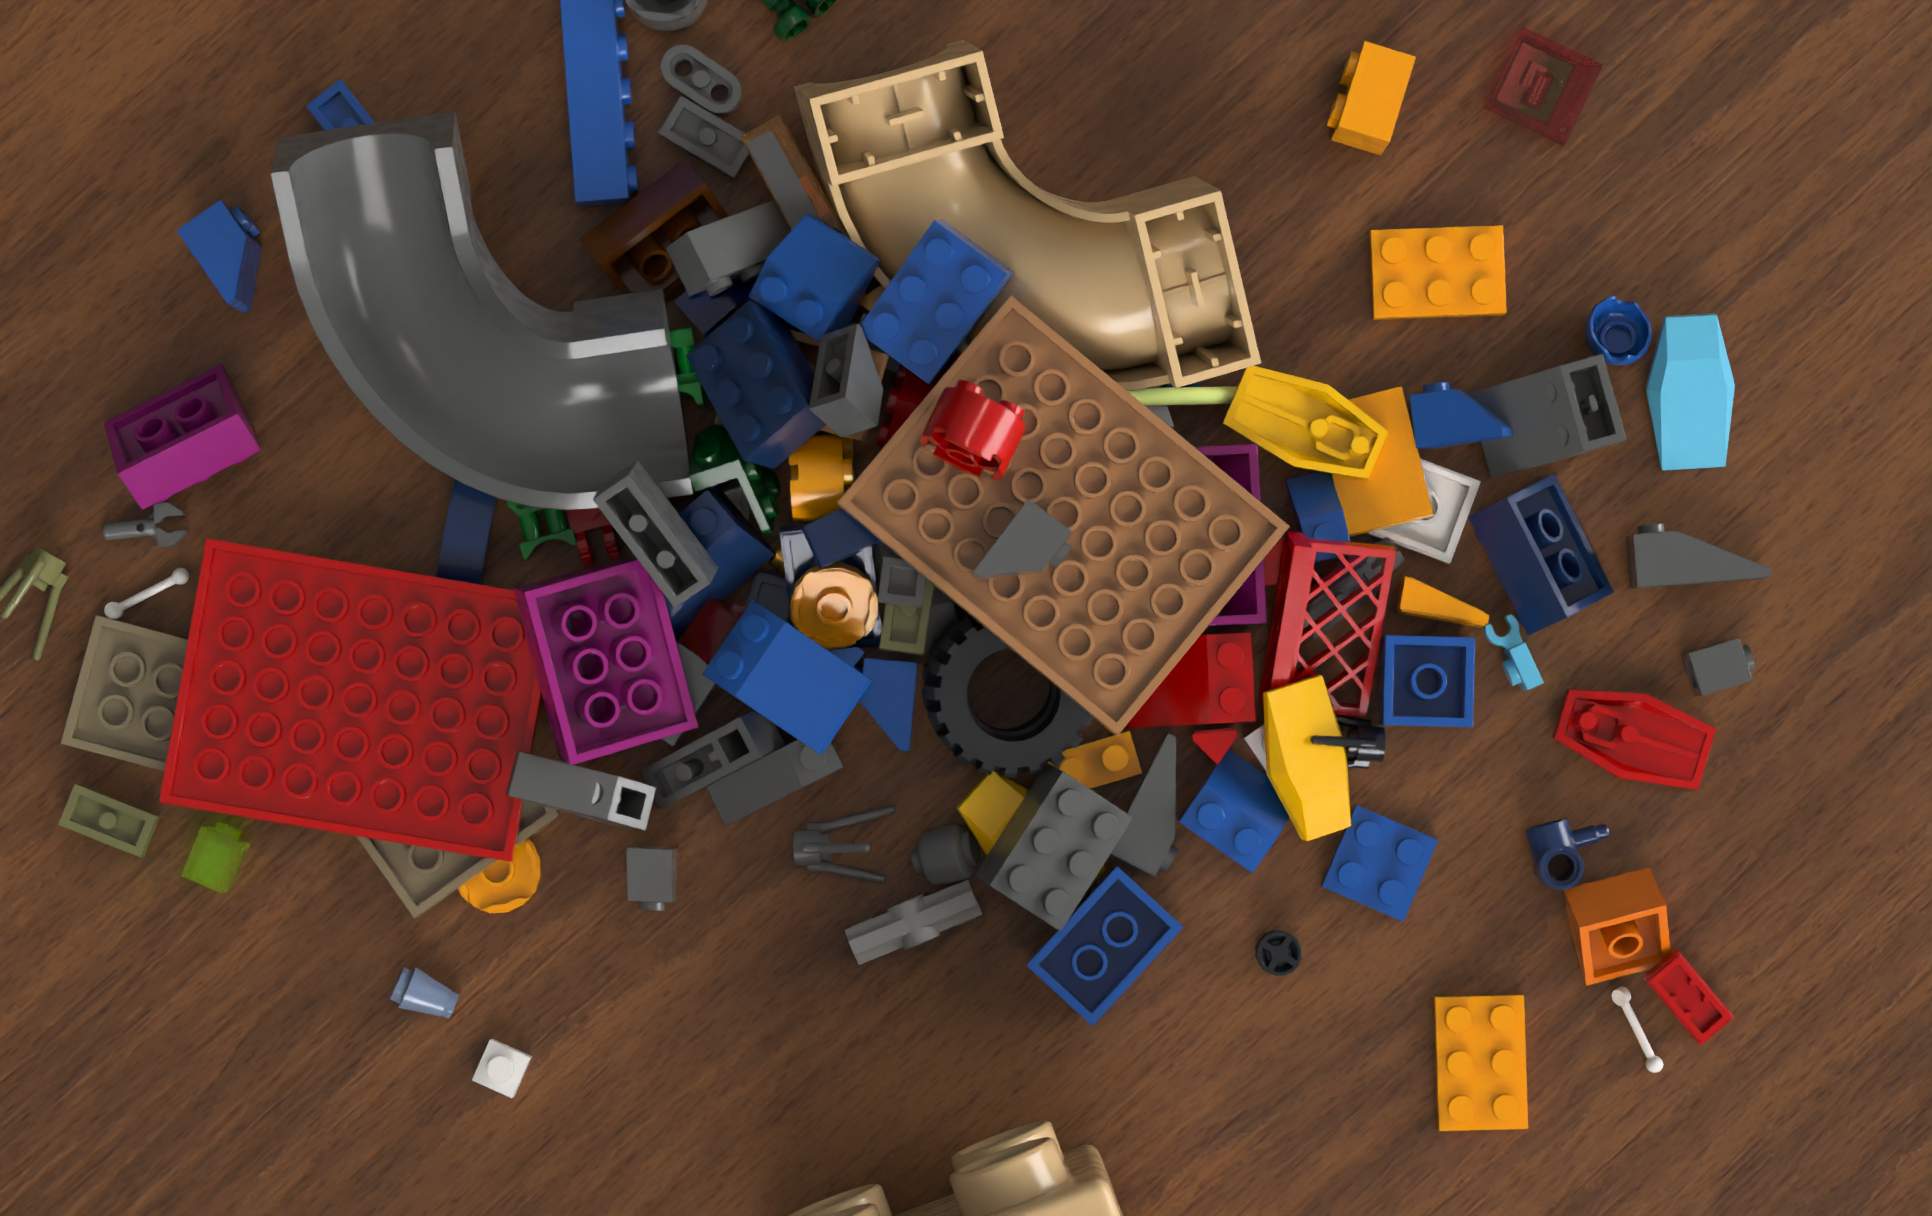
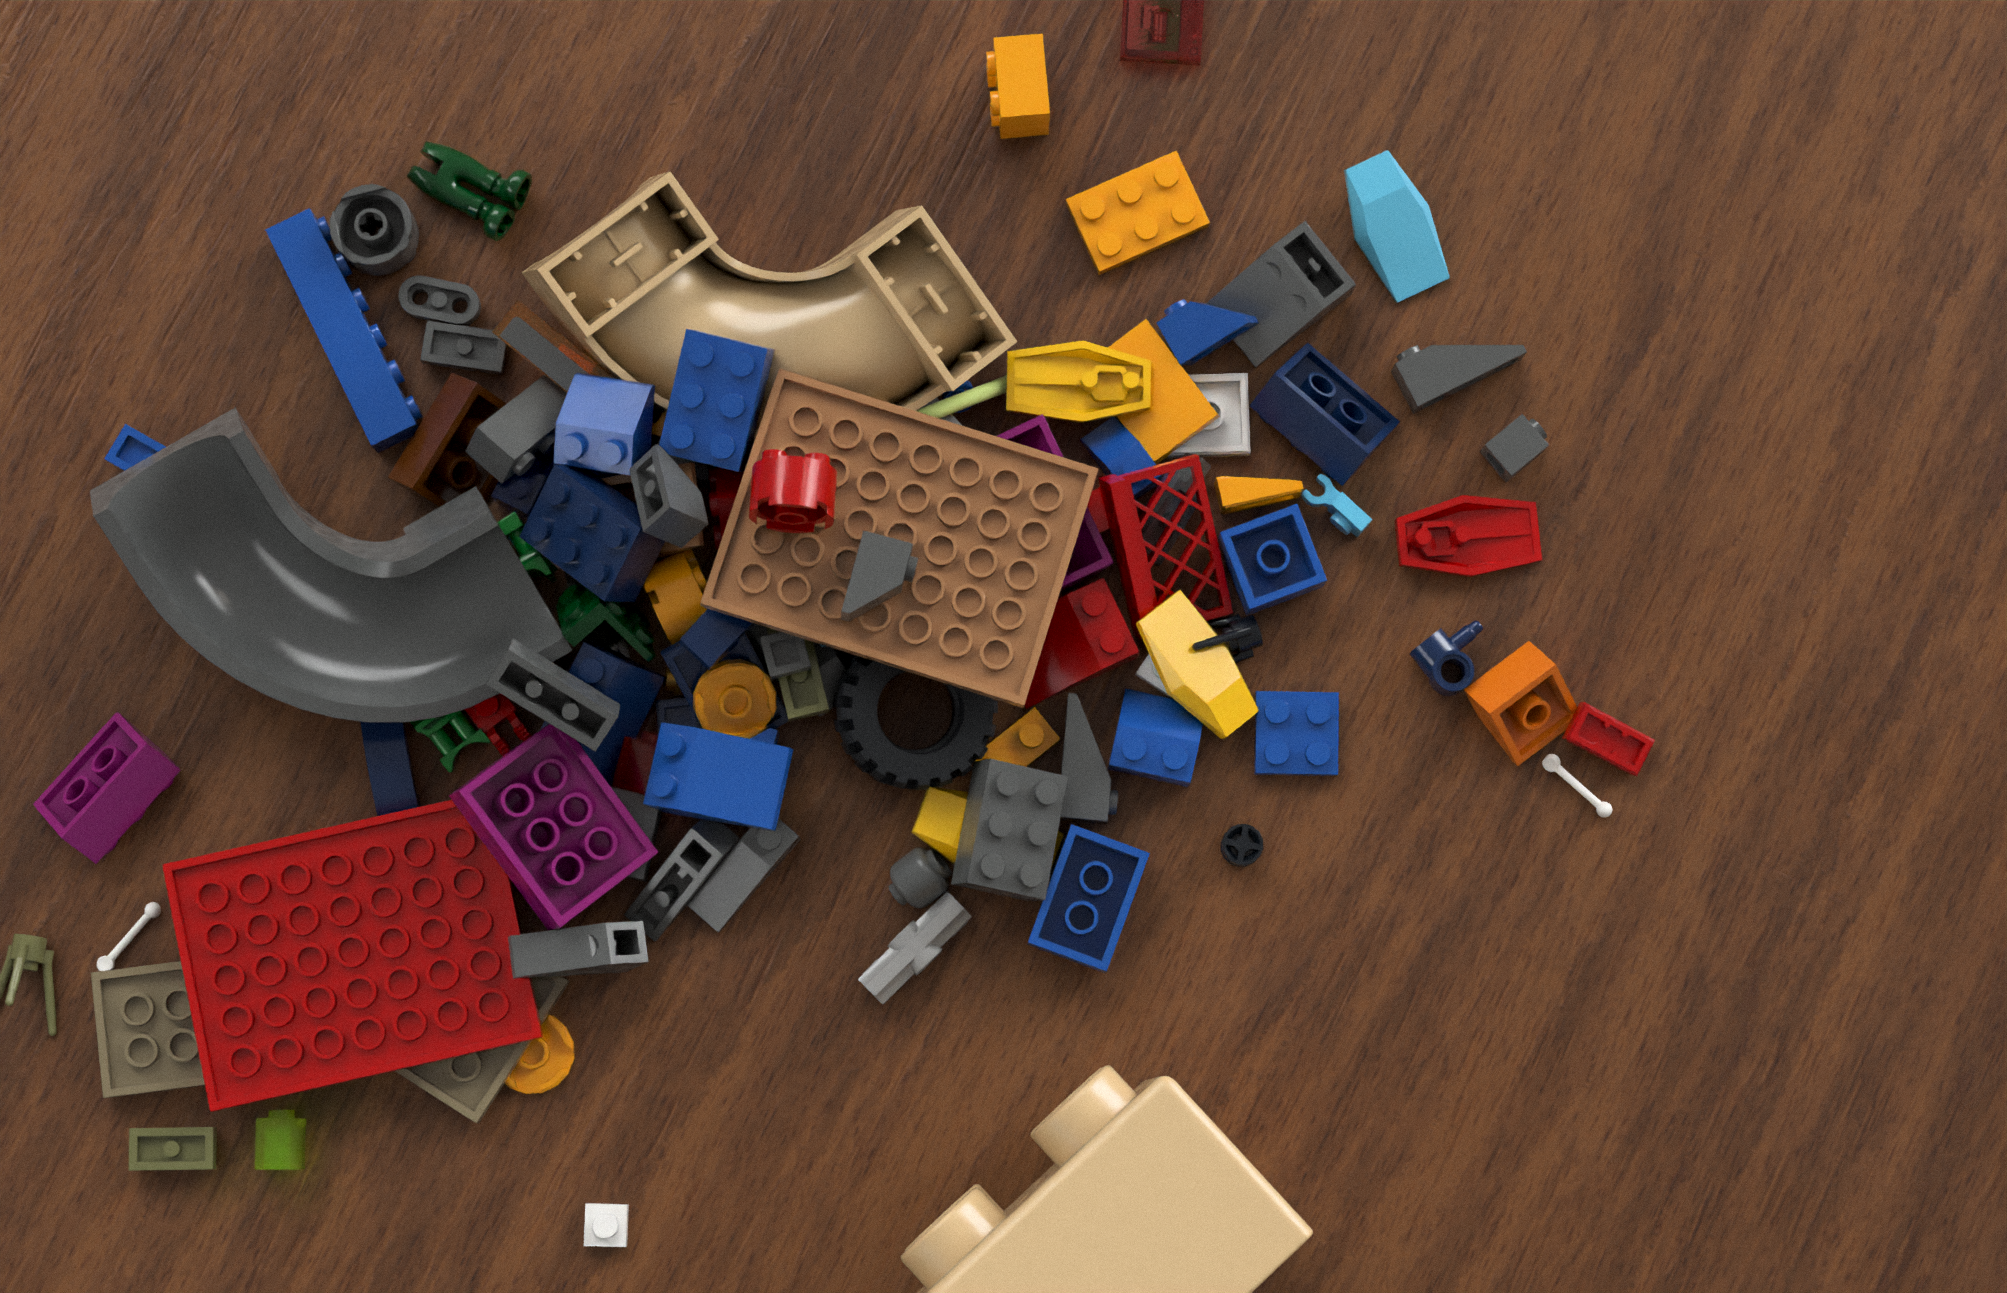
camera: 30 degrees left, 5 degrees down
dark grey bar [102,502,189,548] -> none
blue slope [177,200,262,313] -> none
sand blue cone [389,967,459,1019] -> none
dark grey slope [626,846,679,910] -> none
dark grey plant [793,806,896,883] -> none
blue slope [855,658,918,752] -> none
red slope [1190,728,1237,765] -> none
light orange plate [1433,994,1528,1131] -> none
blue hair [1584,296,1653,365] -> none

